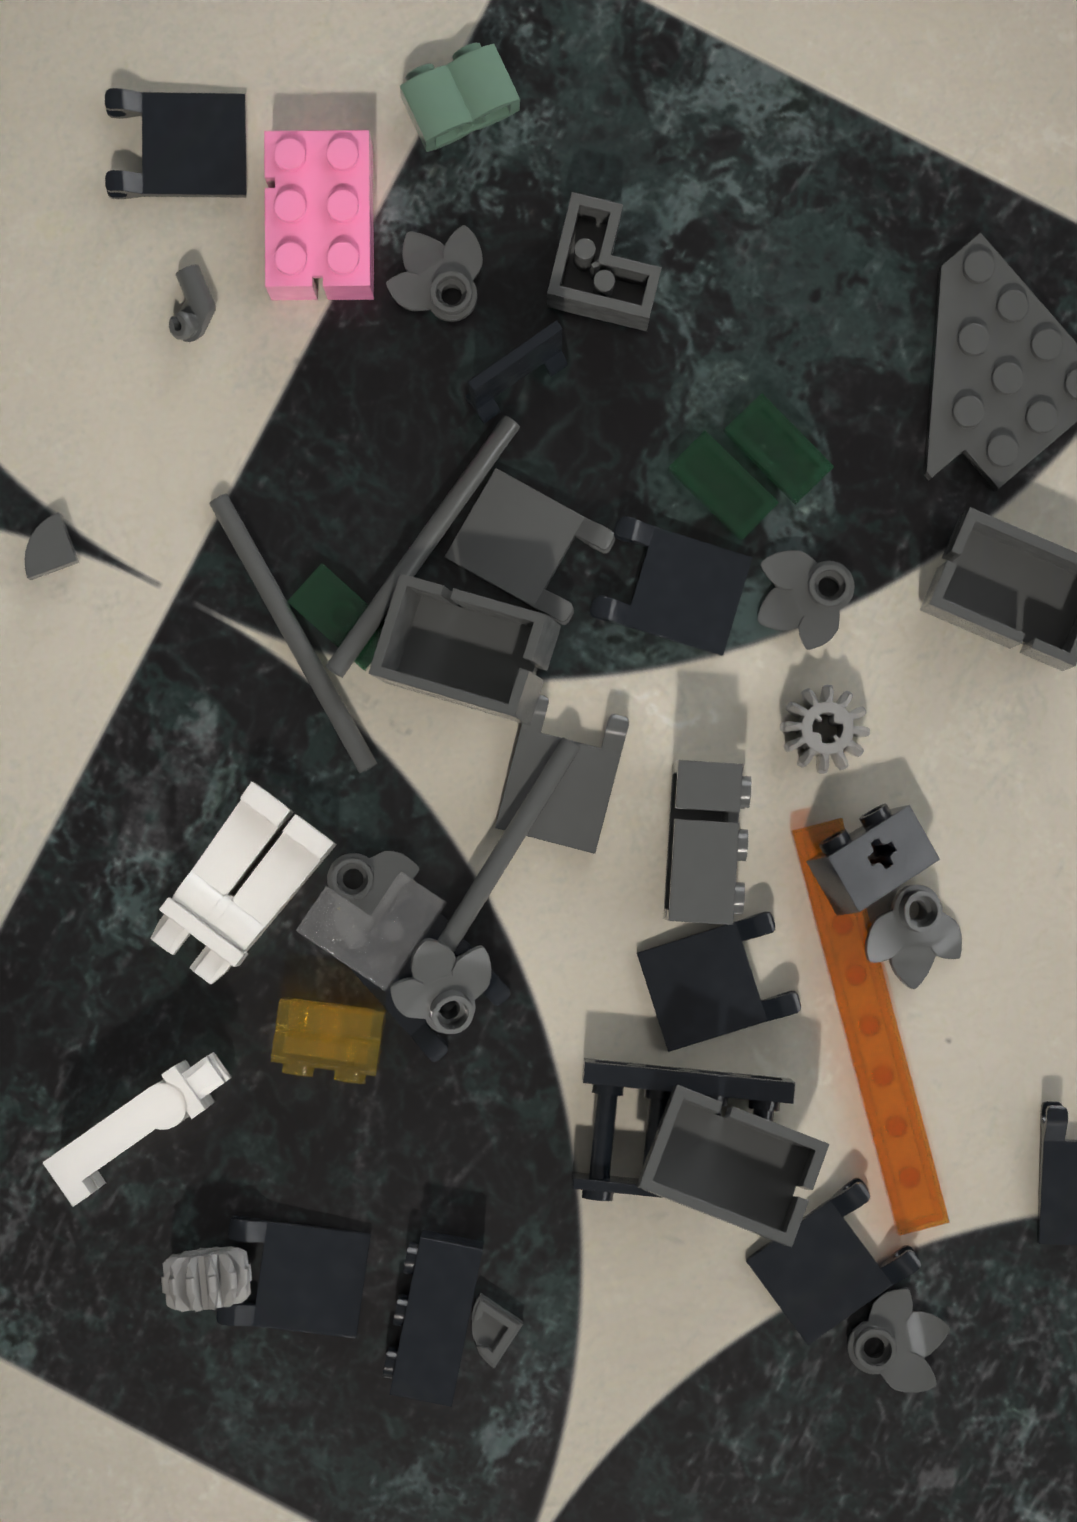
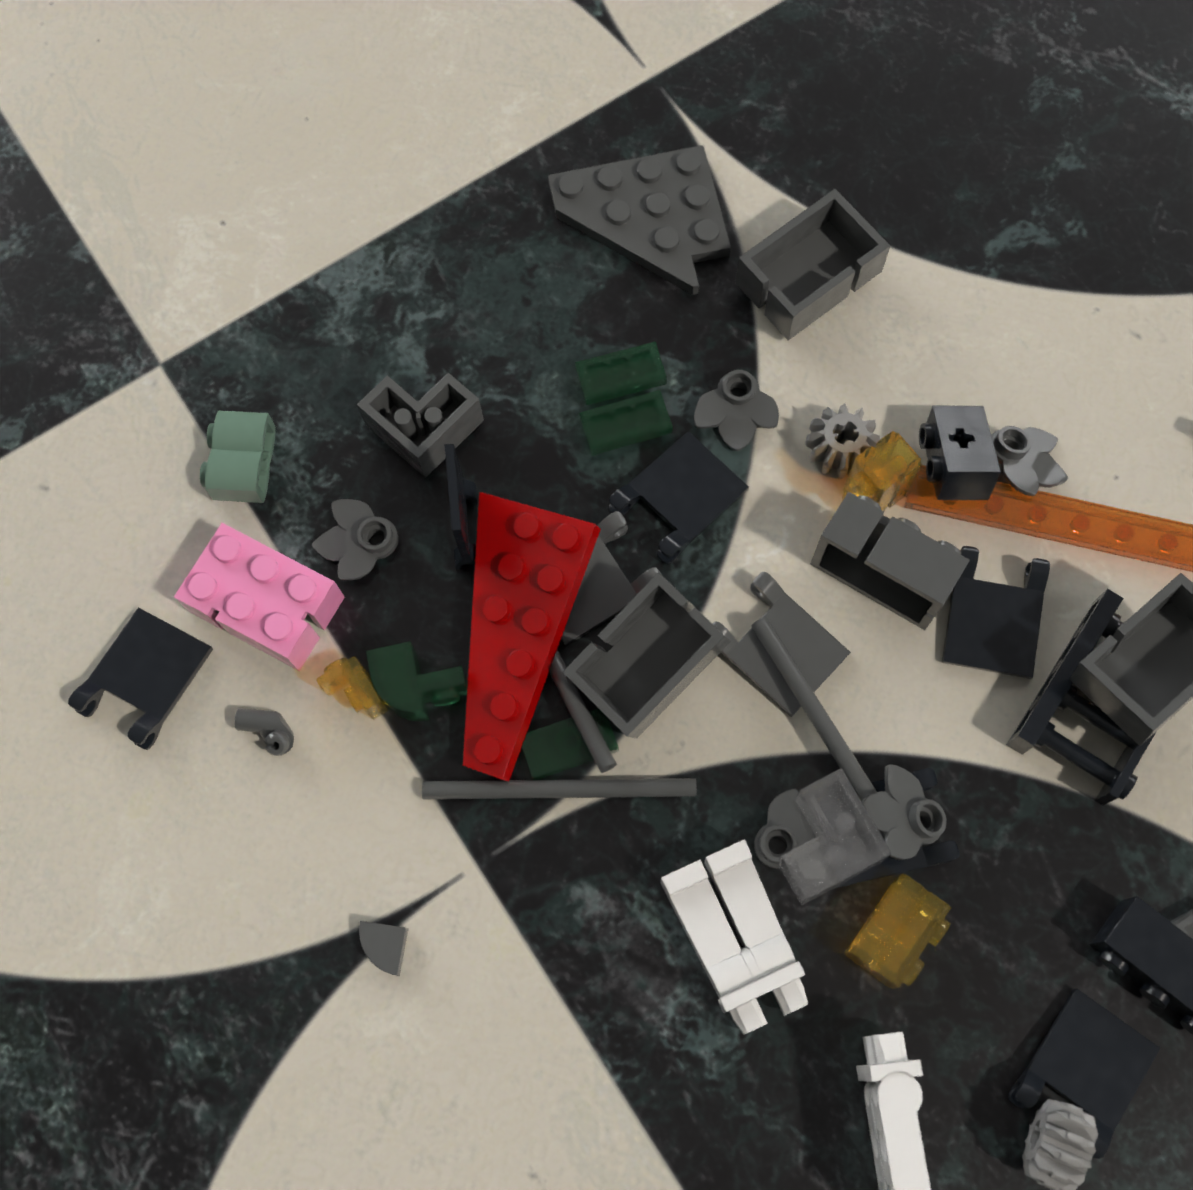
camera: 55 degrees left, 15 degrees down
none -> clear yellow bracket [316,656,389,720]
none -> clear green brick [366,642,468,721]
none -> red wing [463,492,601,782]
none -> clear yellow brick [842,431,922,512]

